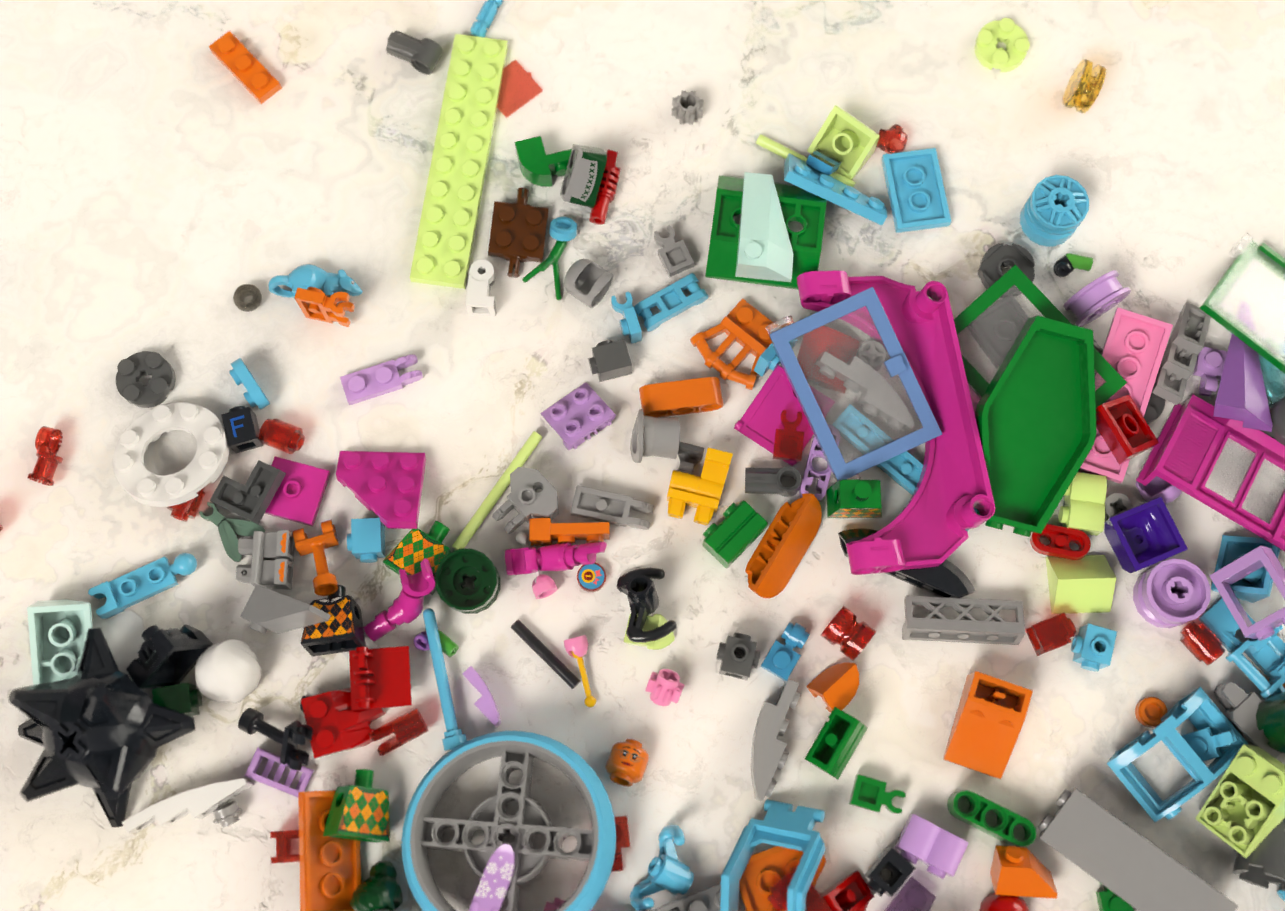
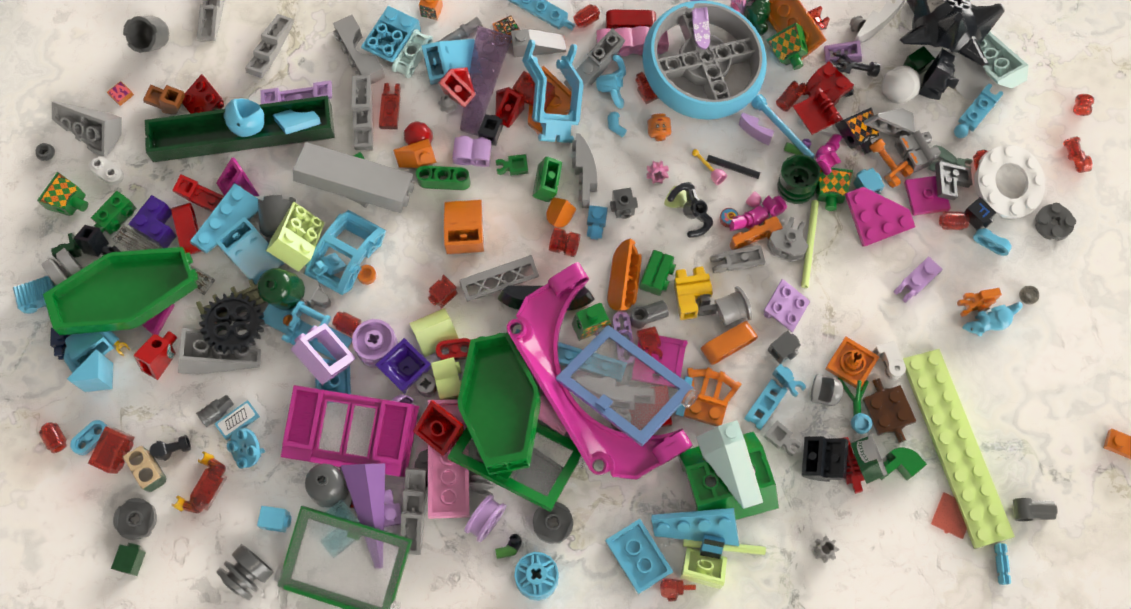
camera: 160 degrees right, 5 degrees down
medium azure brick [1071,623,1117,672] -> none
none -> medium azure arm [607,112,627,137]
none -> black brick [801,436,849,482]
none -> orange plate [825,336,879,389]

